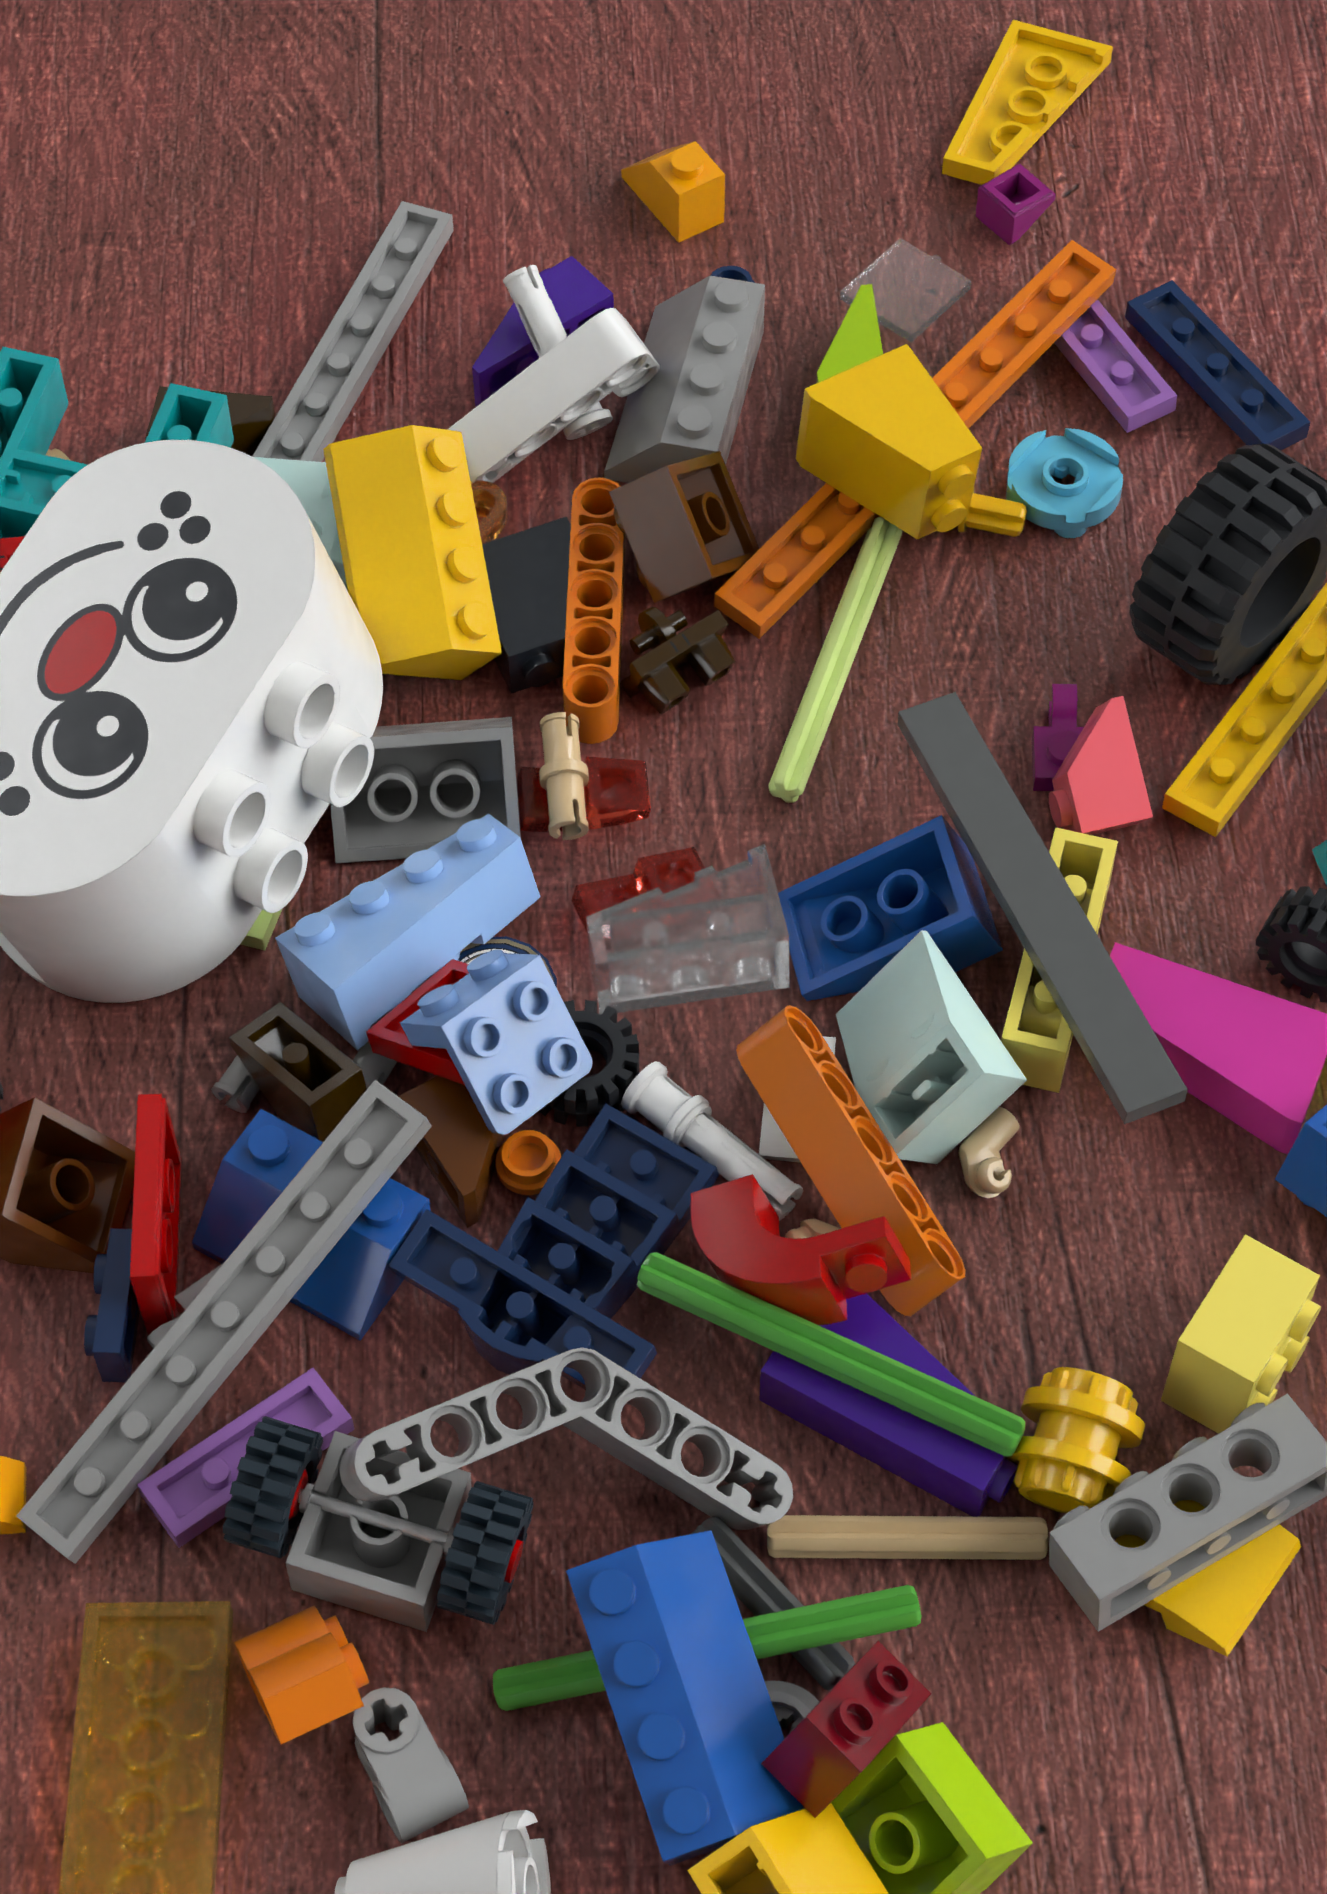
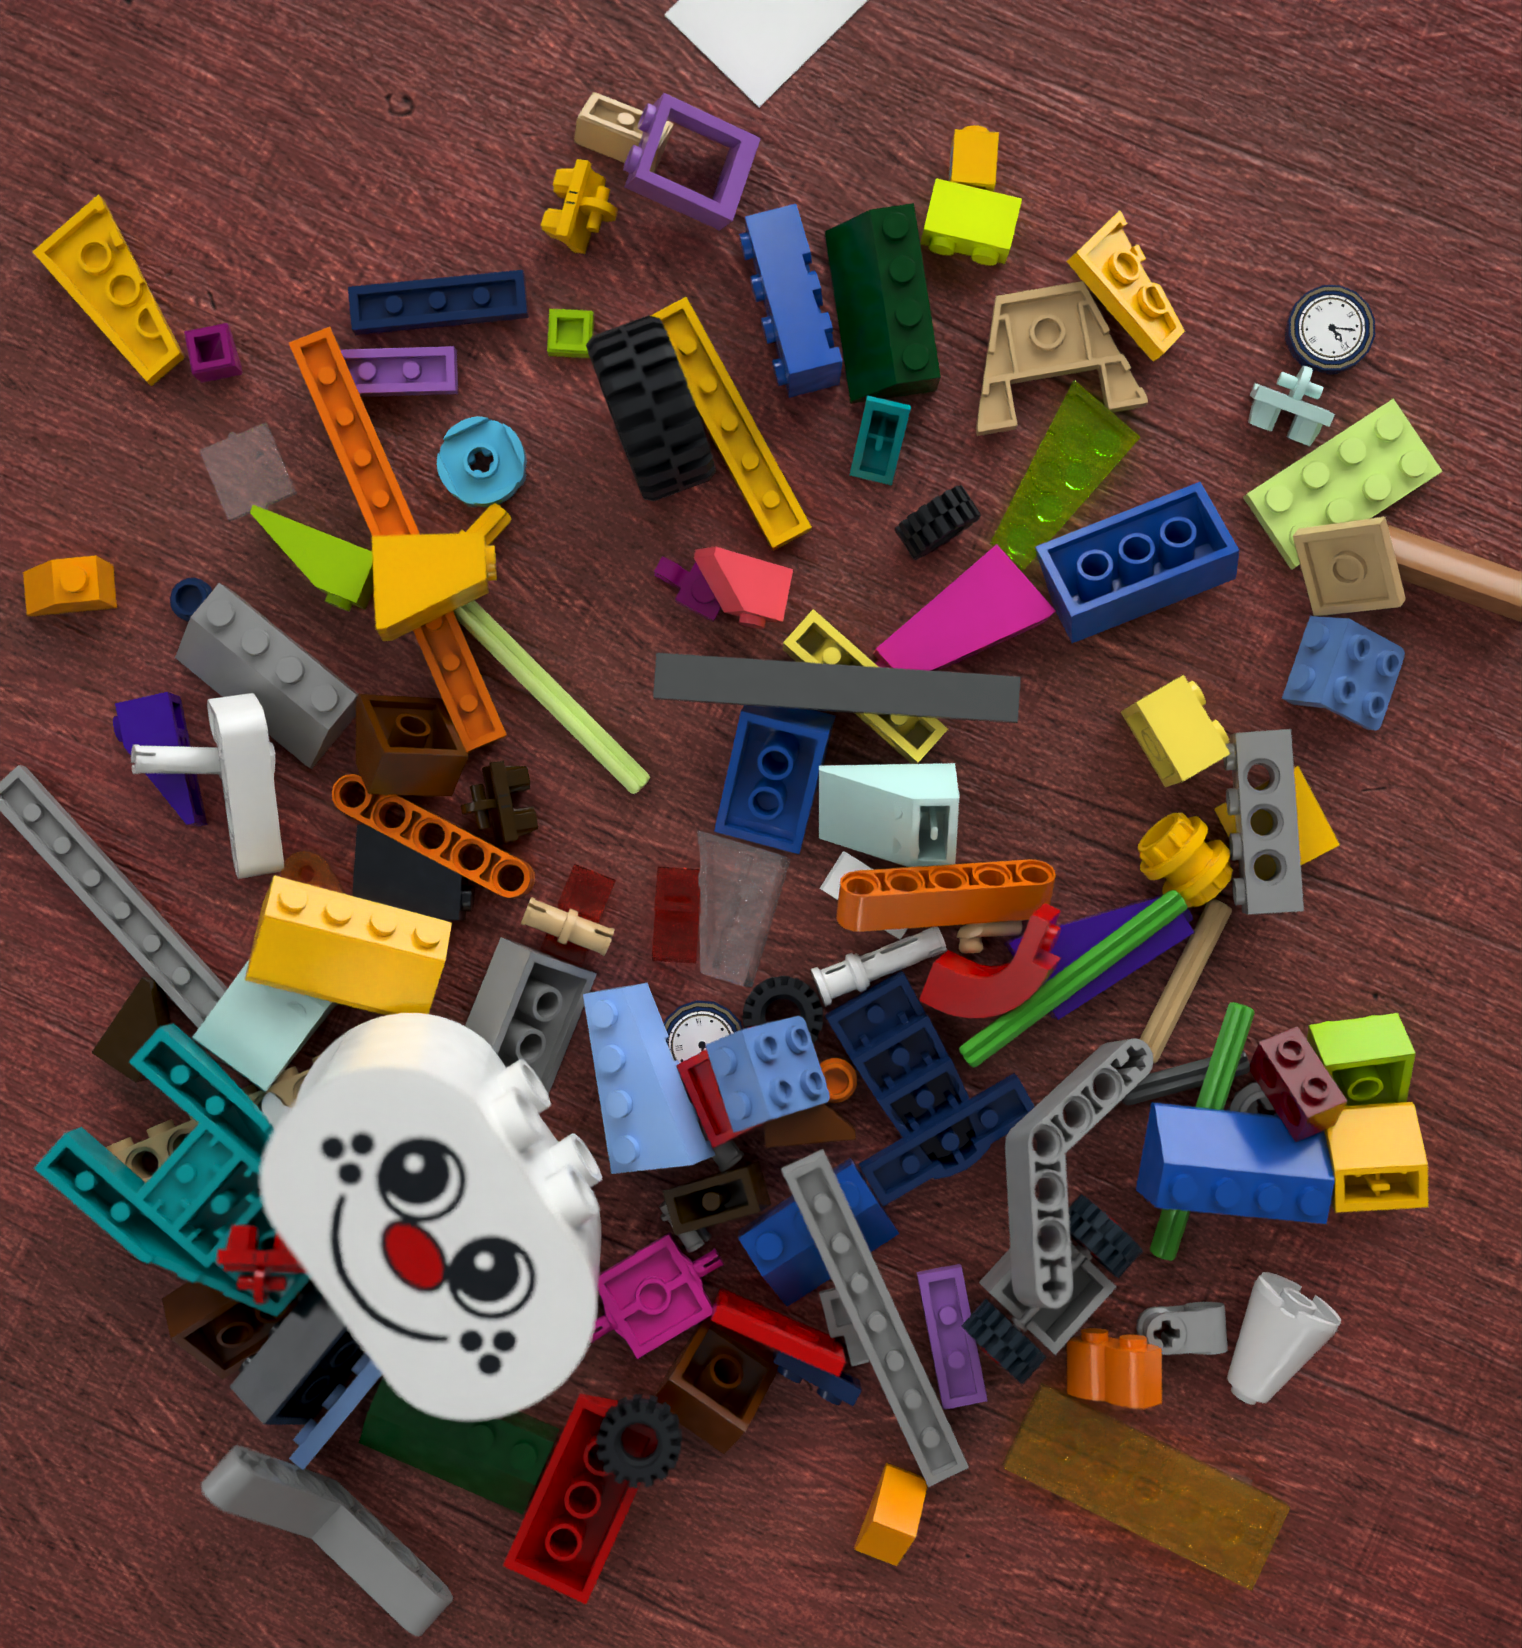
camera: 60 degrees left, 30 degrees up
tan arm [958,1107,1020,1198] -> none
none -> dark pink plate [590,1232,724,1359]

